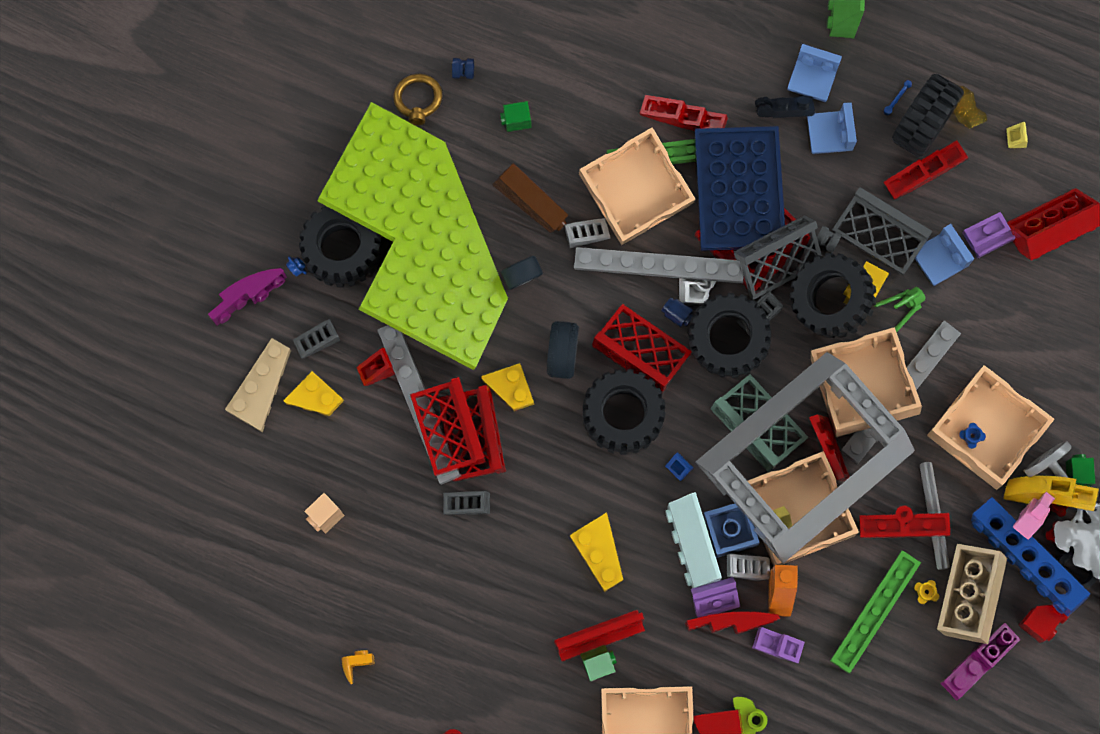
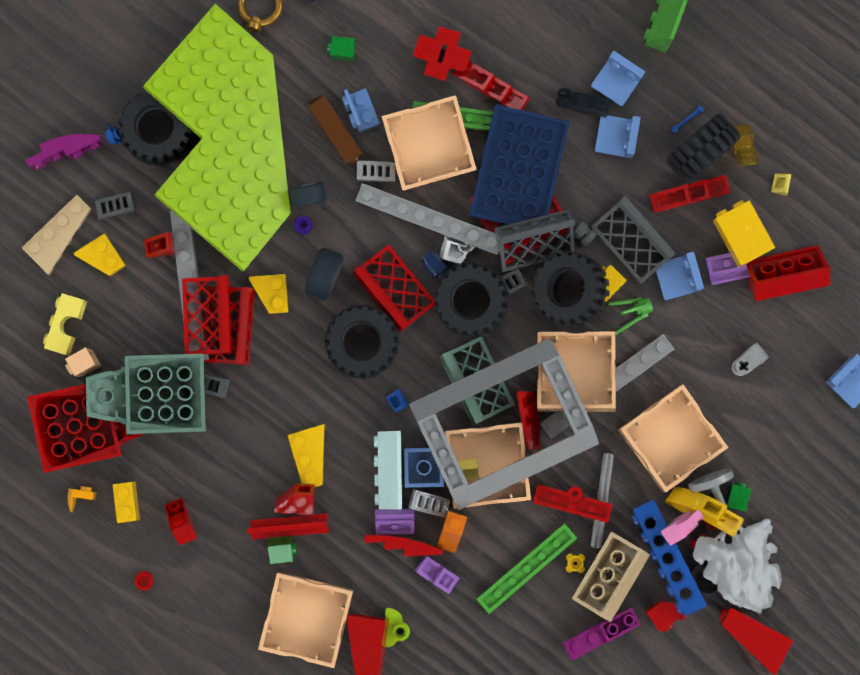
camera: 10 degrees right, 10 degrees up
blue plate [959,423,986,449] -> none
none -> red wedge [27,384,143,473]
none -> light yellow arch [43,293,87,356]
none -> sand green wedge [86,354,206,434]
none -> yellow brick [113,482,140,523]
none -> red slope [164,498,197,546]
none -> red slope [274,484,315,515]
none -> dark purple plate [294,216,313,235]
none -> medium blue bracket [342,88,380,132]
none -> red piece [413,26,471,81]
none -> yellow piece [713,200,775,268]
none -> light grey piece [731,342,769,376]

